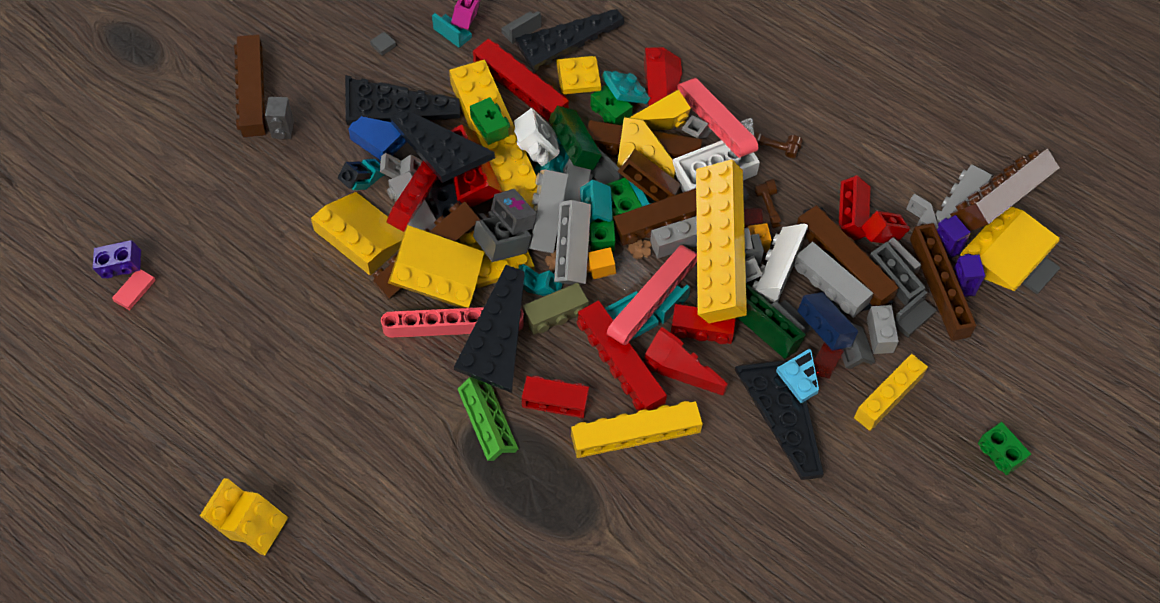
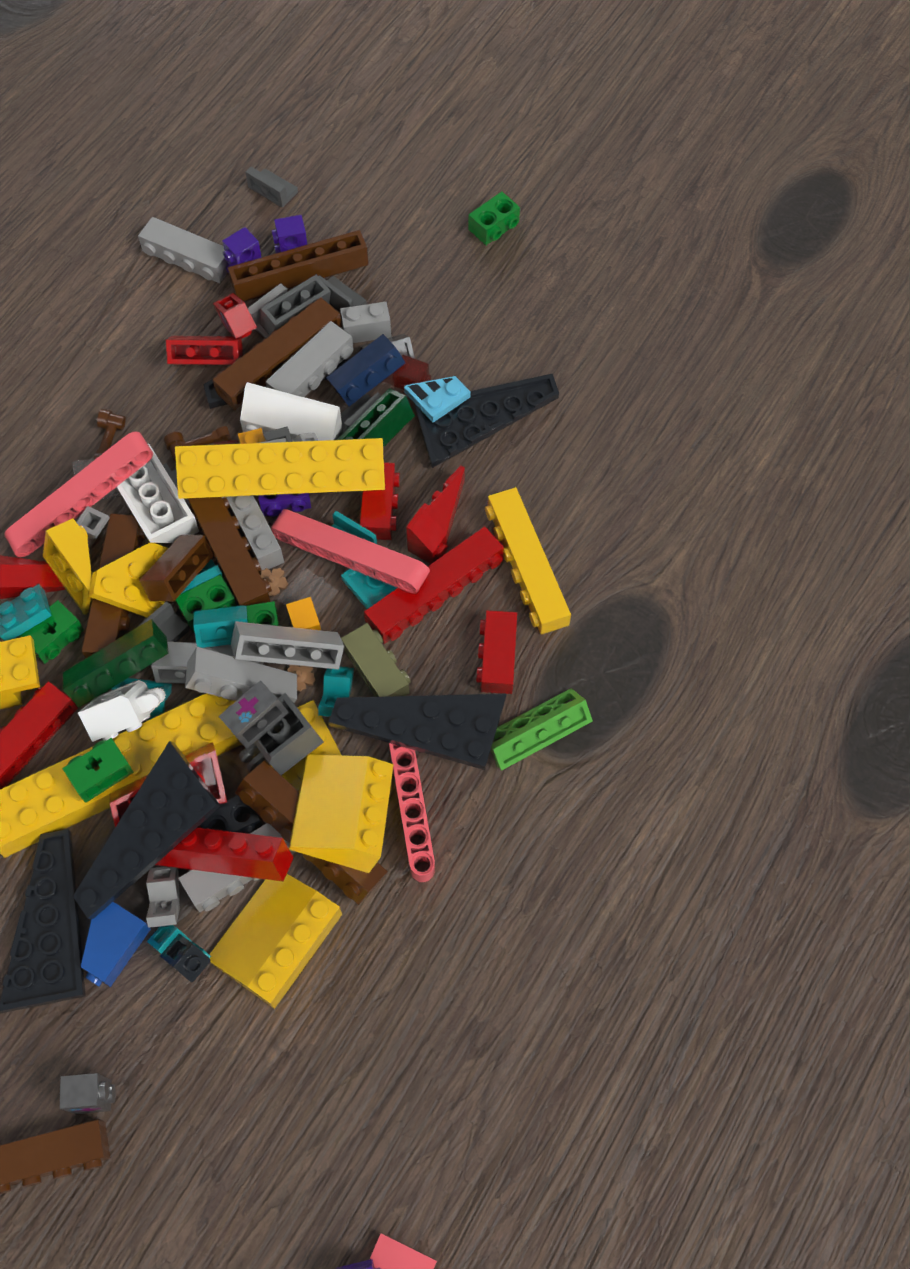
camera: 95 degrees left, 5 degrees up
yellow bracket [200,478,289,555] -> none
yellow brick [854,354,928,431] -> none
light grey slope [906,194,938,230] -> none
brick [950,148,1059,231] -> none
yellow slope [960,206,1060,291] -> none

